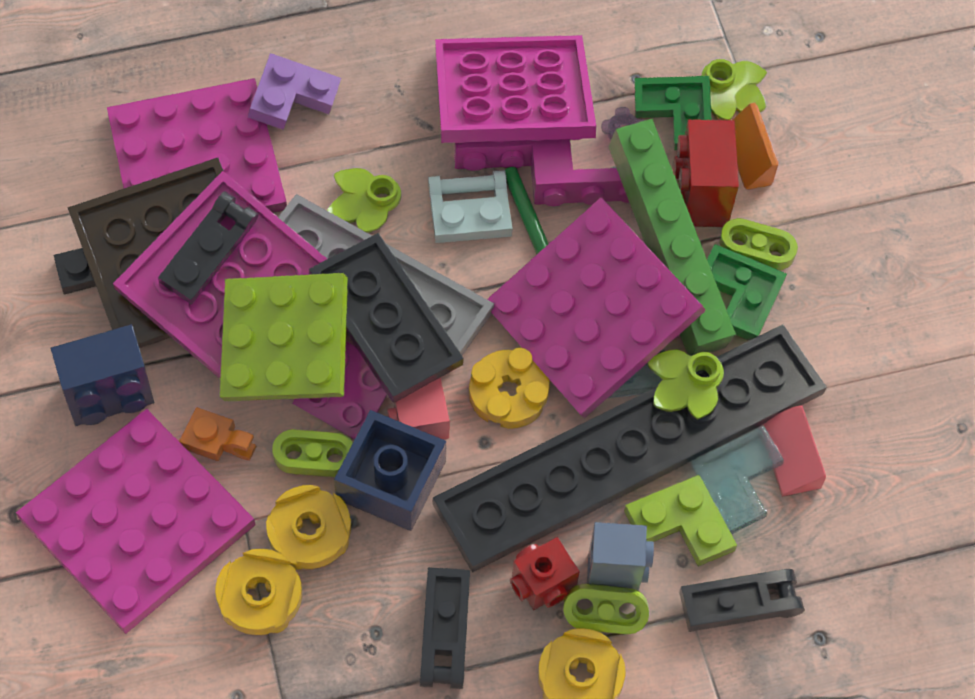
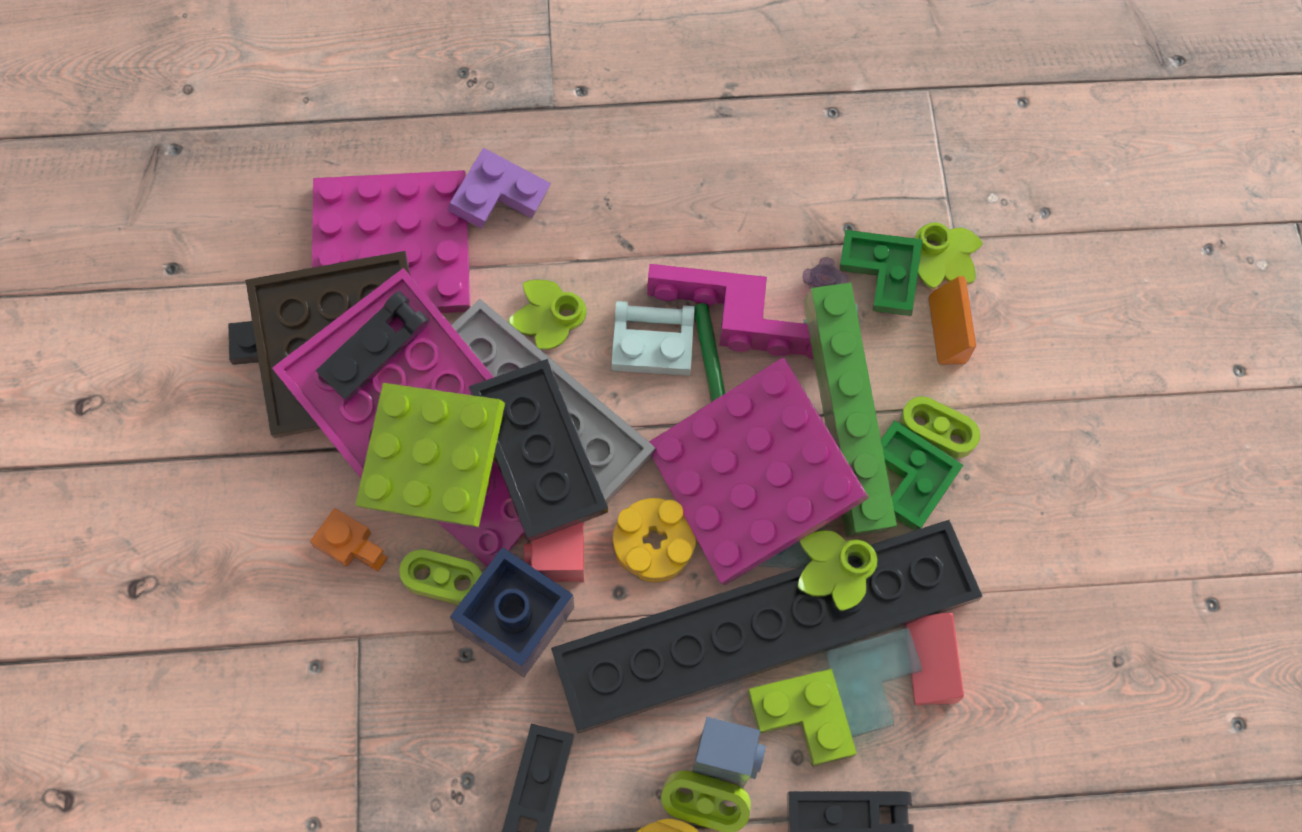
camera: 10 degrees right, 5 degrees up
dark pink plate [16,409,256,634] -> none
dark blue brick [50,324,155,427] -> none
yellow plate [215,549,302,635] -> none
yellow plate [266,485,351,570] -> none
dark pink plate [435,35,597,144] -> none
red brick [510,537,580,611] -> none
red brick [673,120,739,227] -> none

